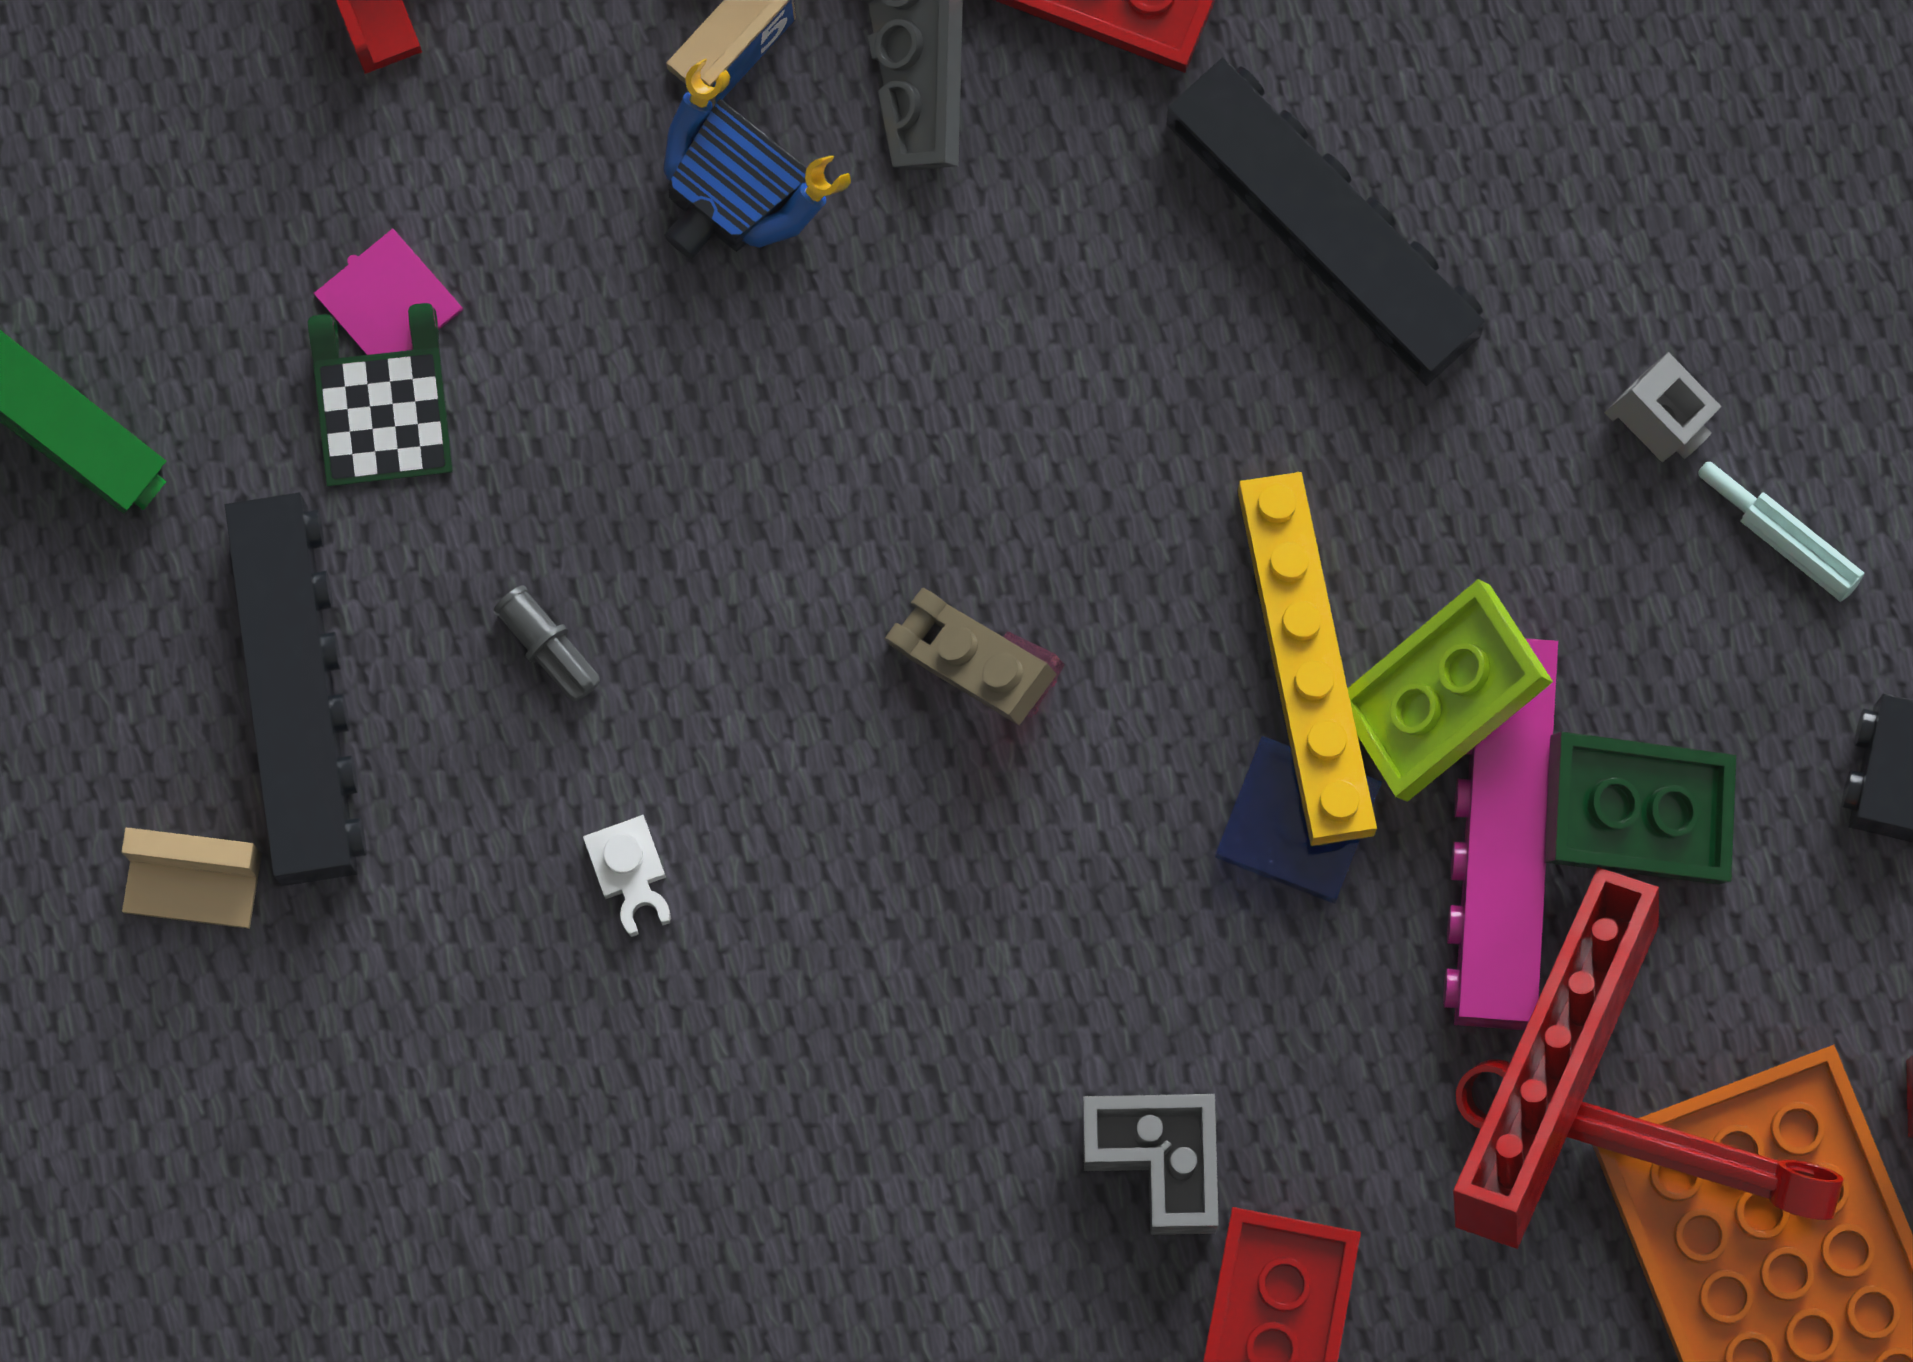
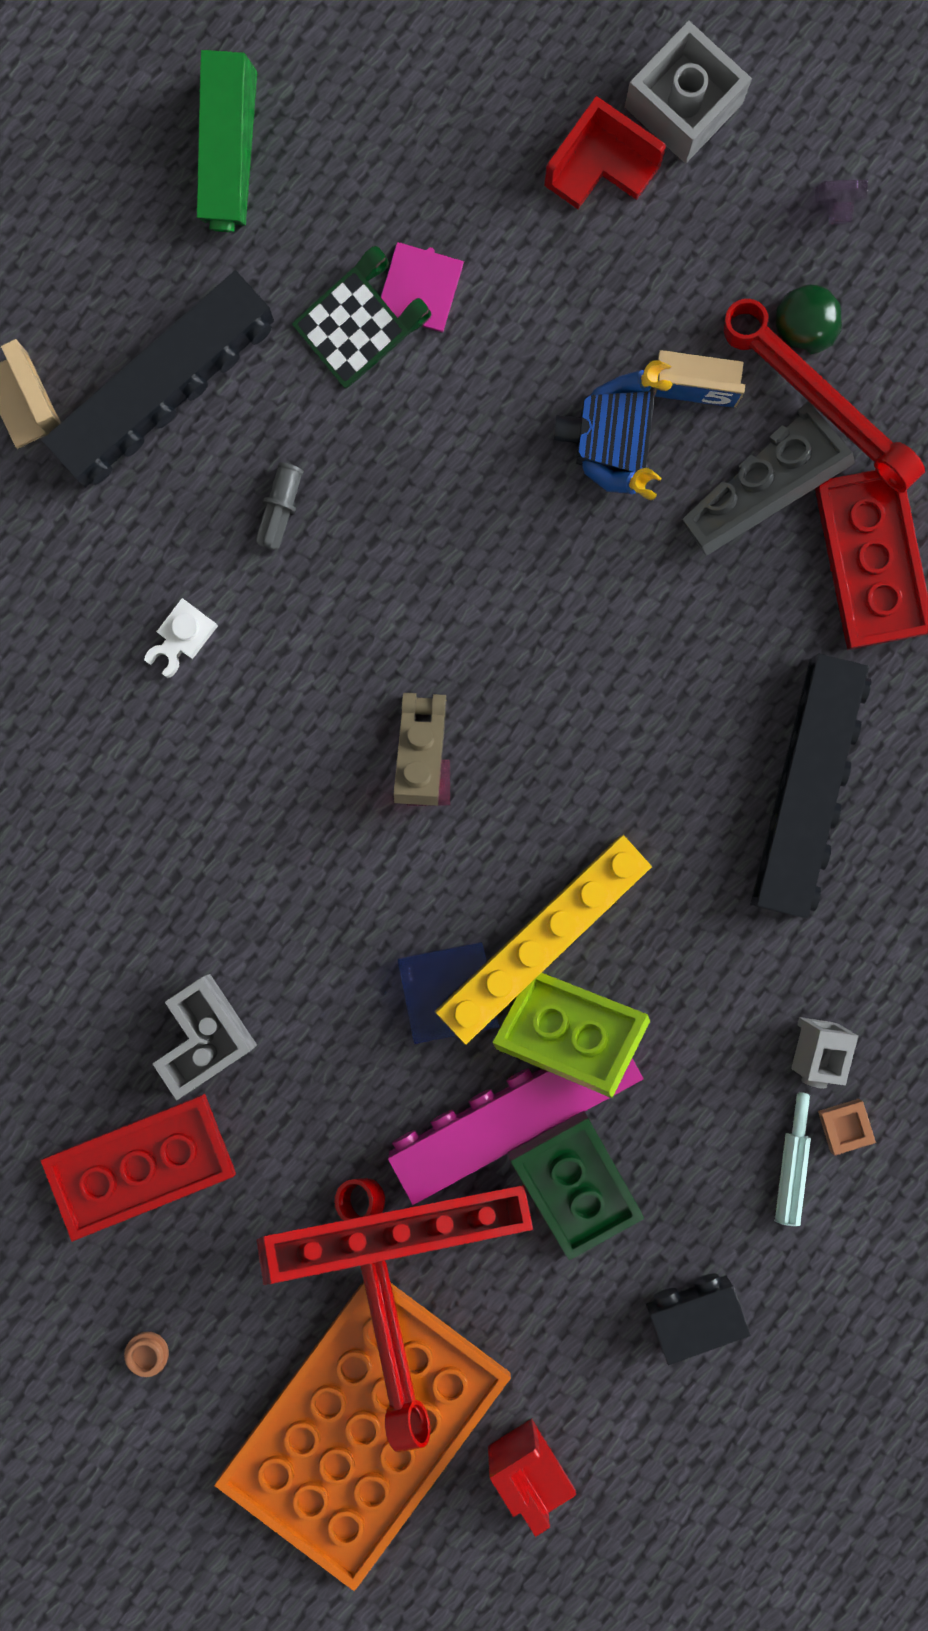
camera: 50 degrees right, 10 degrees up
none -> nougat plate [818,1099,876,1155]

